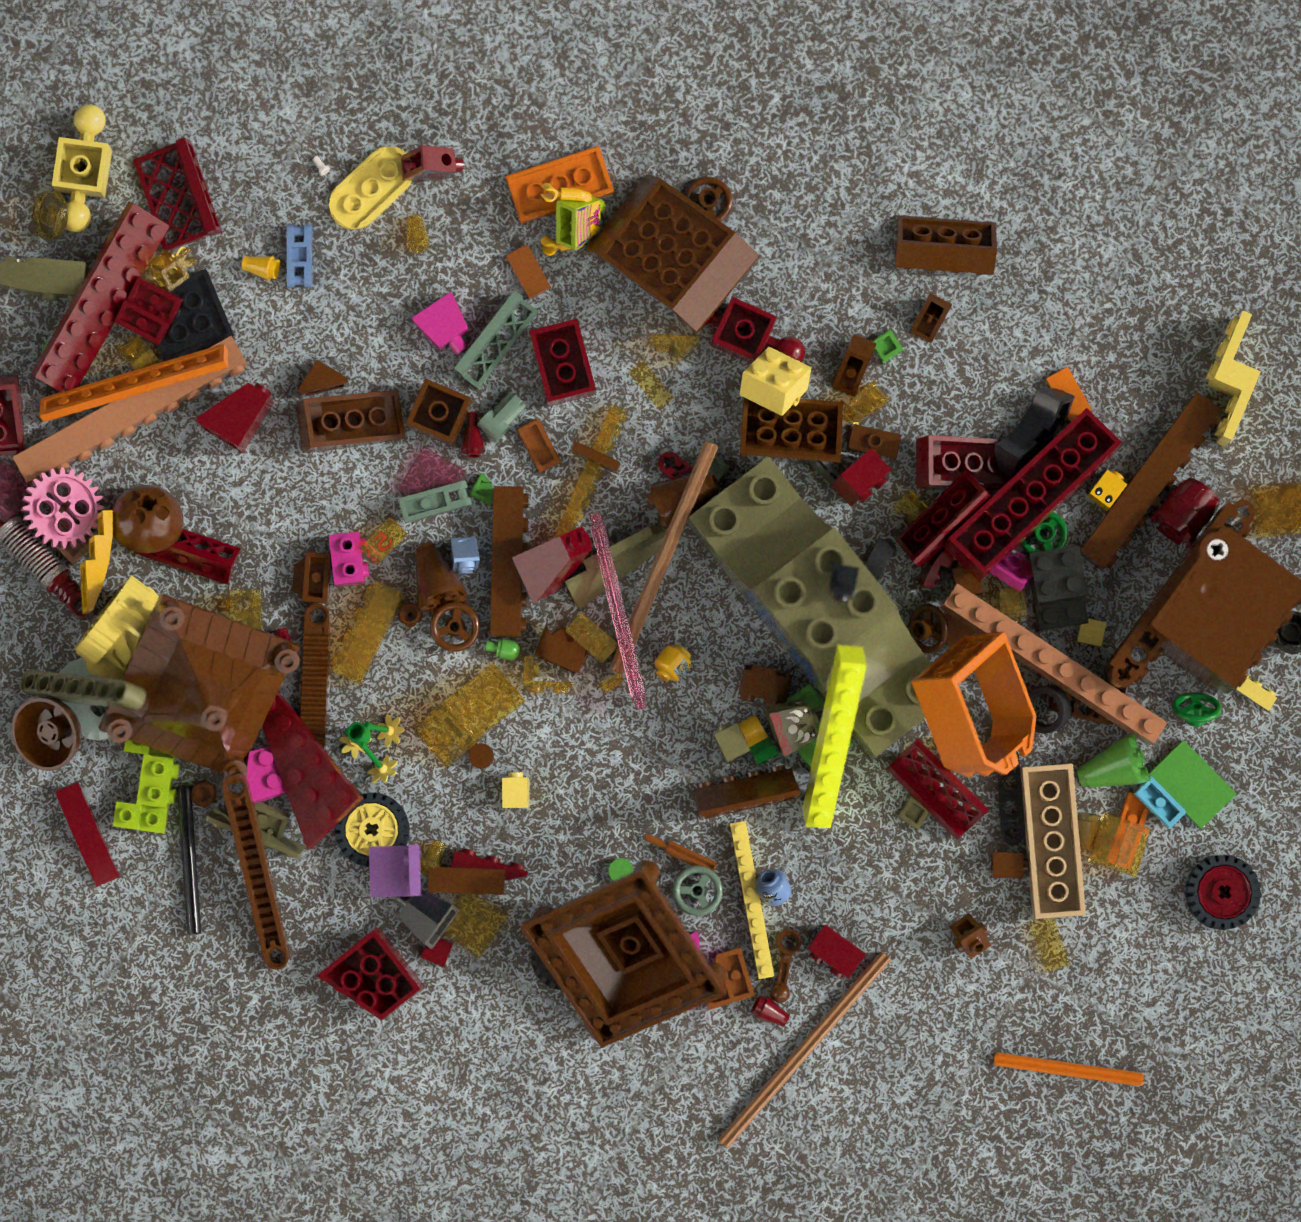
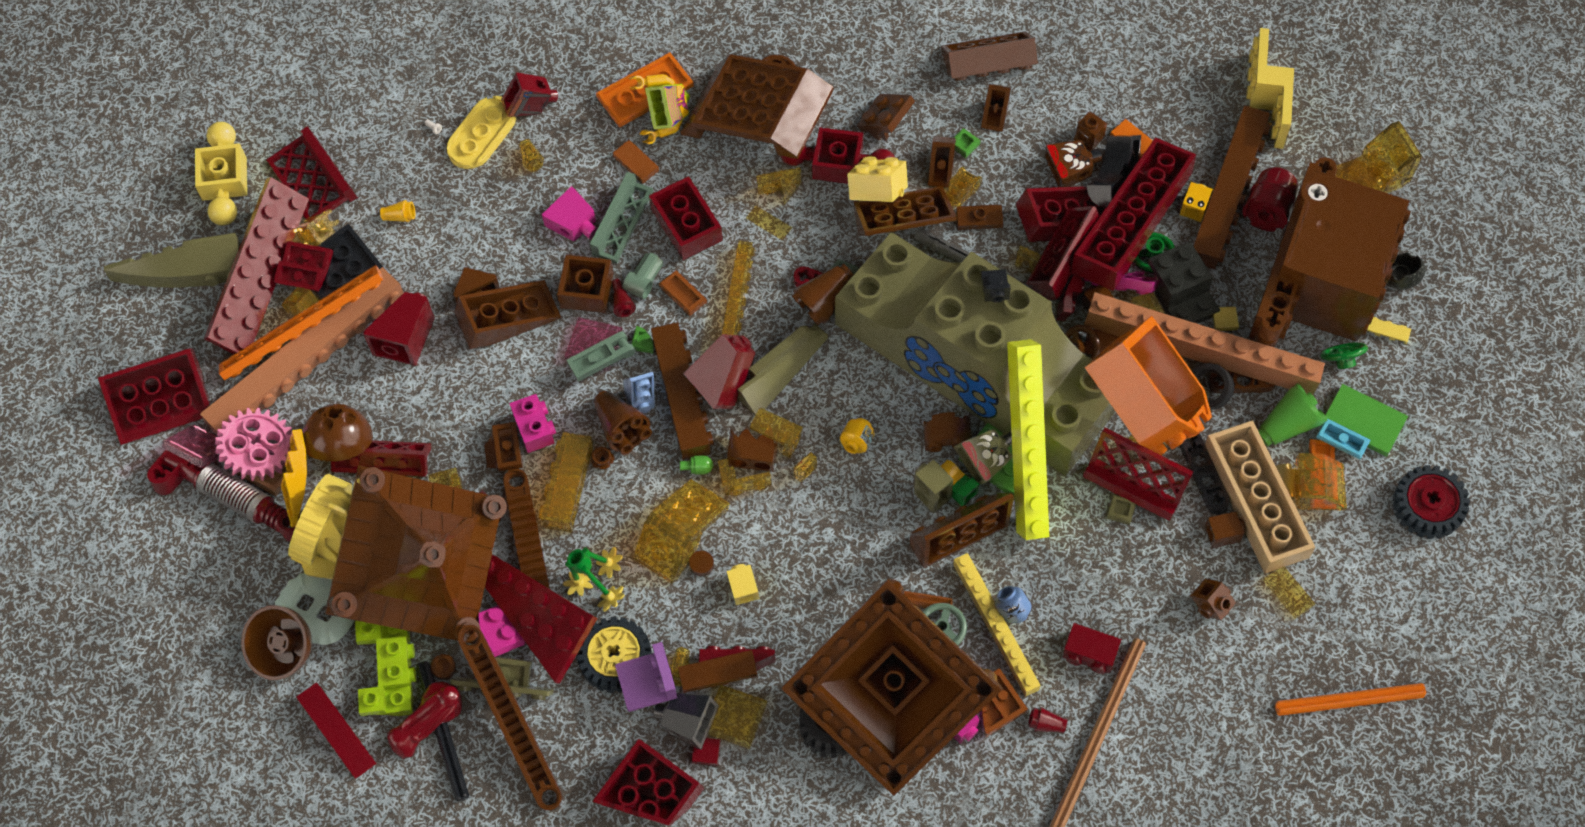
camera: 10 degrees left, 20 degrees down
olive beam [20,670,146,710] -> none
clear yellow tile [32,190,68,240] -> none
medium blue plate [287,224,313,288] -> none
clear yellow tile [360,517,408,565] -> none
reddish brown piece [430,602,480,652] -> none
reddish brown tile [571,442,621,474] -> none
clear pink piece [589,513,647,710] -> none
medium nougat axle [610,441,718,673] -> none
reddish brown piece [770,929,802,1003] -> none
dark red brick [831,448,892,507] -> none
none -> dark red hair [387,681,462,759]
none -> reddish brown piece [857,94,915,141]
none -> reddish brown torso [1045,140,1102,187]
none -> reddish brown window [1073,111,1107,151]

